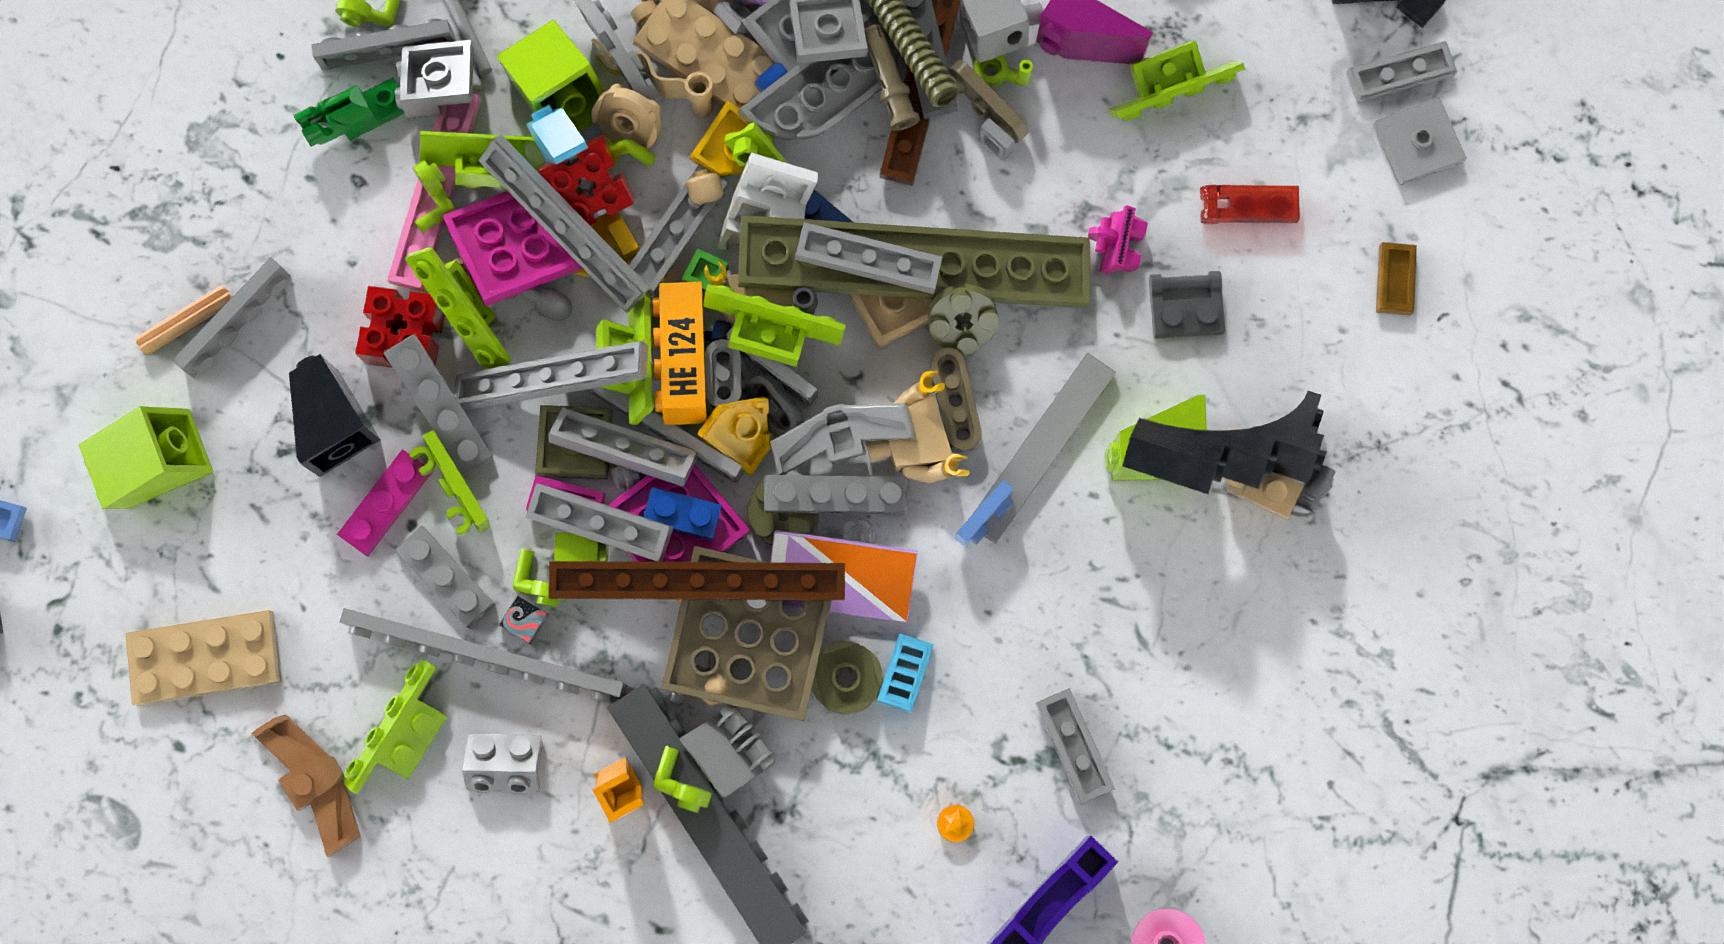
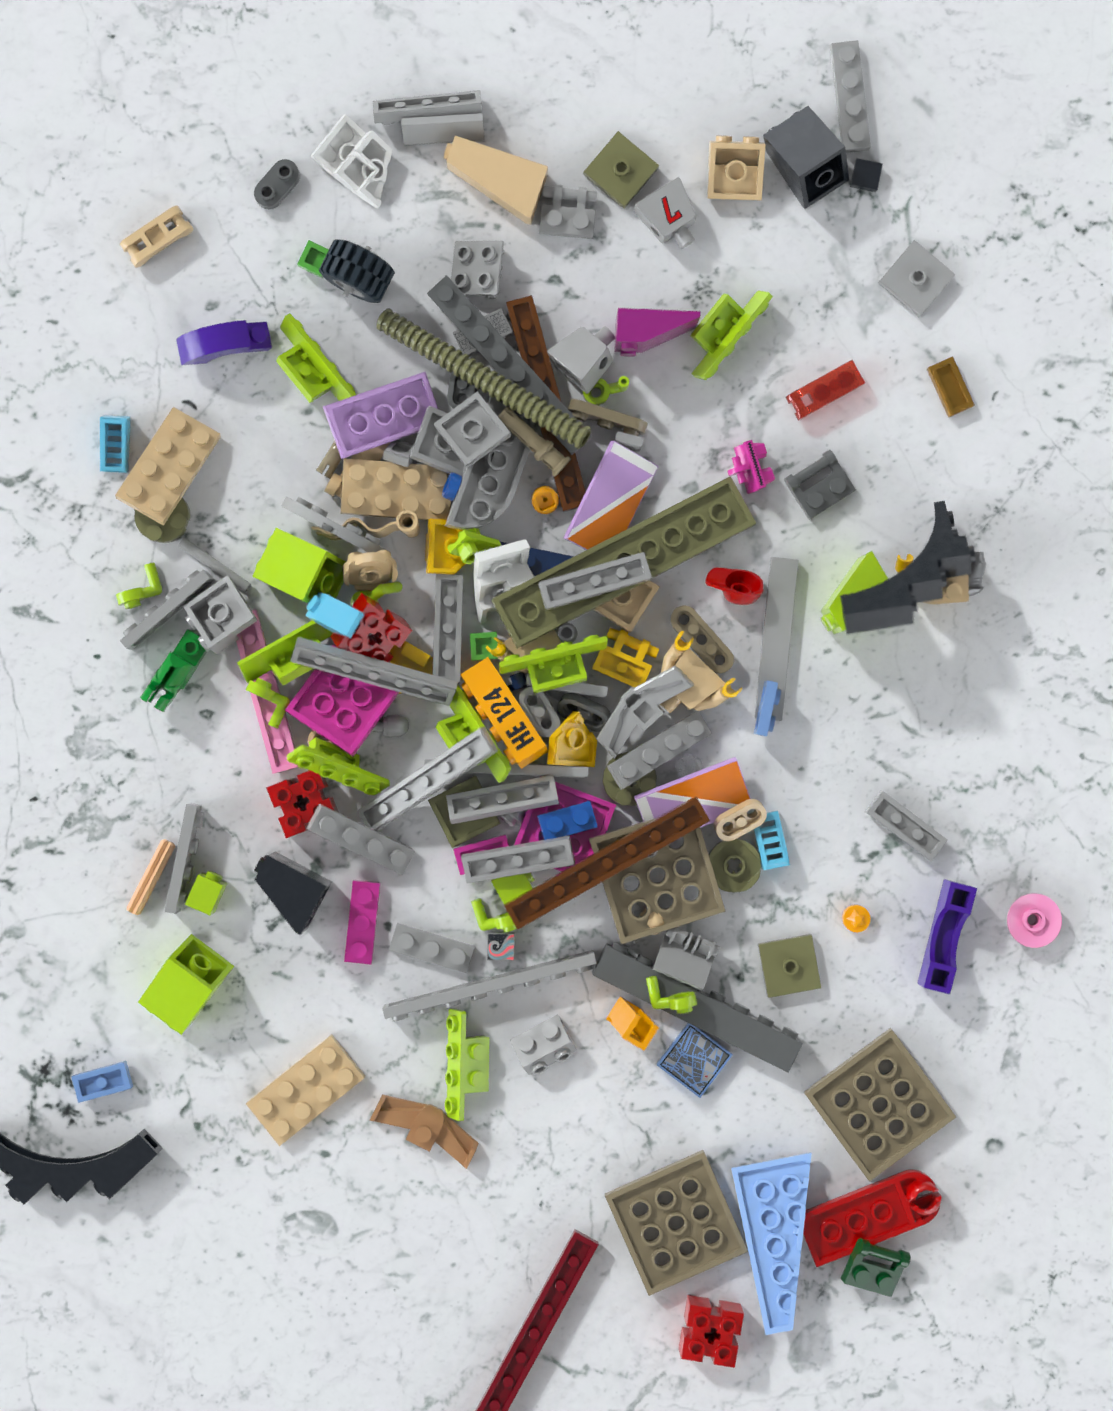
camera: 30 degrees left, 10 degrees up
lime plate [409,430,490,536] -> none
tan piece [686,169,724,205] -> none
olive plate [928,284,1000,355] -> none
light grey tile [1346,41,1457,103] -> none
none -> lime brick [185,871,228,916]
none -> light orange tile [531,486,559,514]
none -> tile [564,441,658,550]
none -> yellow plate [592,627,659,687]
none -> tile [657,1023,733,1098]
none -> red cap [705,567,764,605]
none -> tan plate [714,799,767,841]
none -> olive plate [758,934,821,998]

